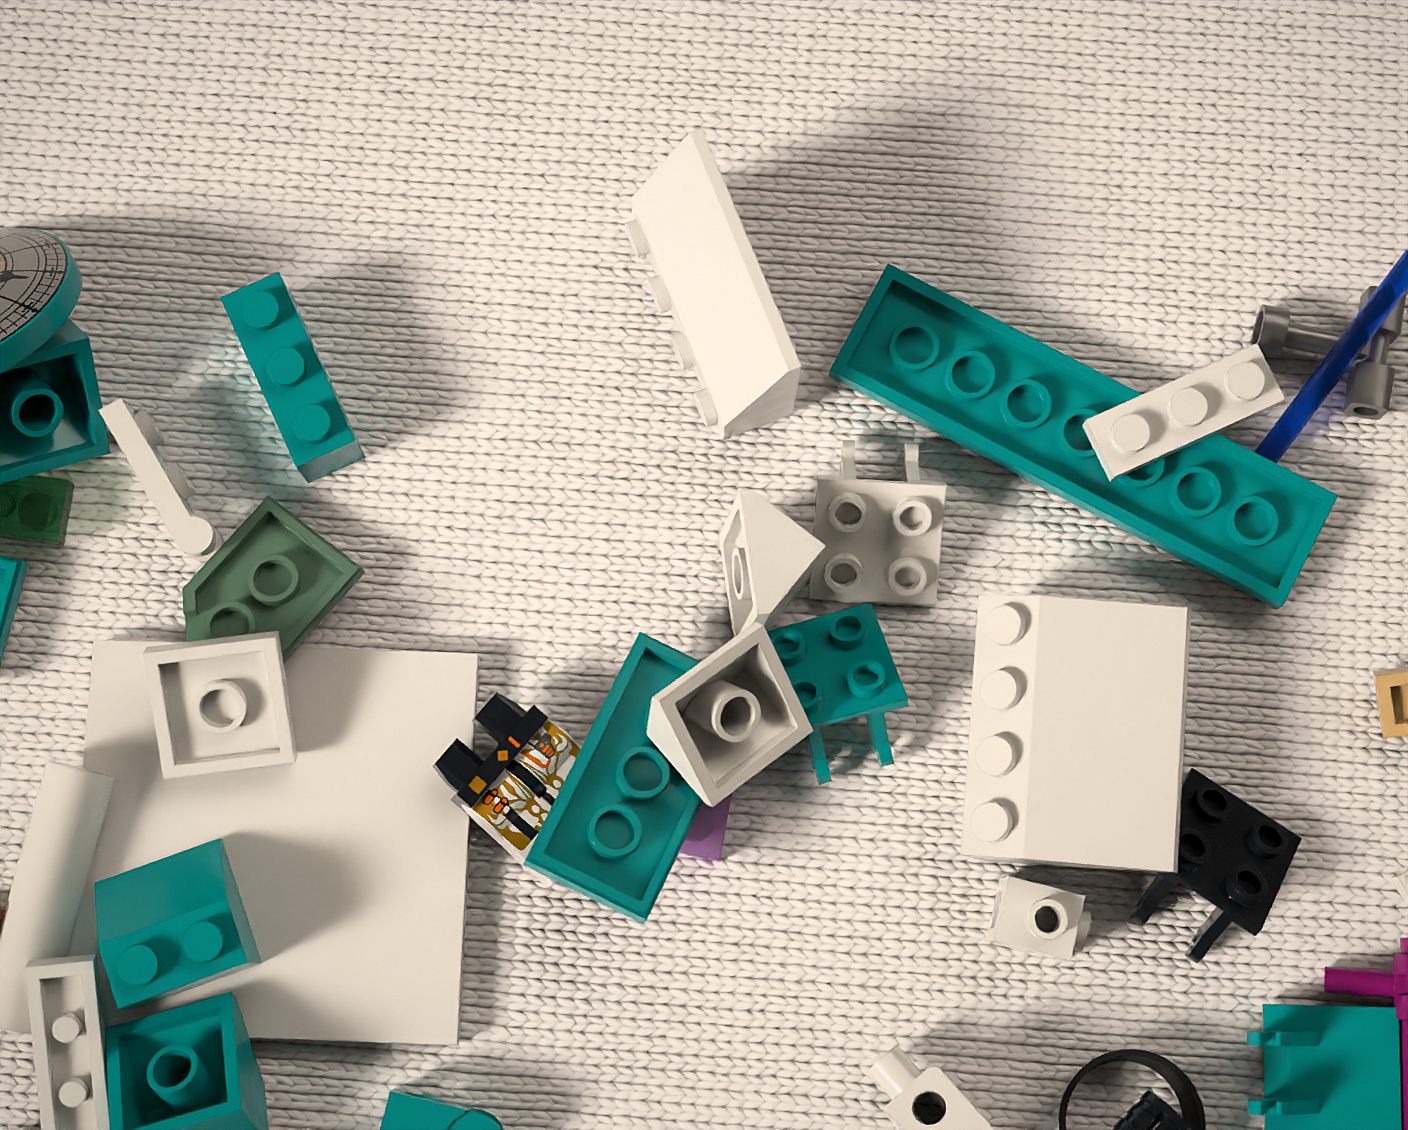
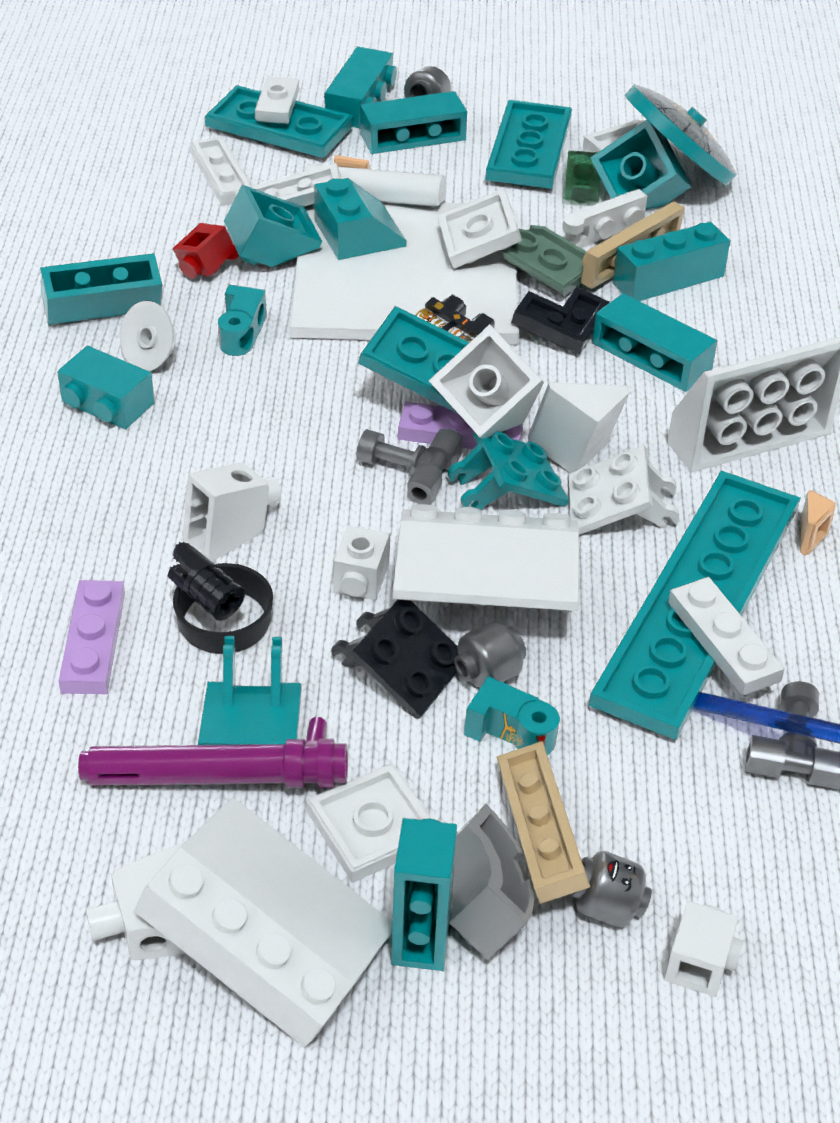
camera: 90 degrees right, 35 degrees down
none -> flat silver bar [356,429,462,505]
none -> flat silver head [454,621,526,688]
none -> teal leg [464,676,560,755]
none -> black plate [511,286,610,354]
none -> tan plate [581,201,685,289]
none -> teal brick [592,293,718,392]
none -> light nougat slope [800,490,836,556]

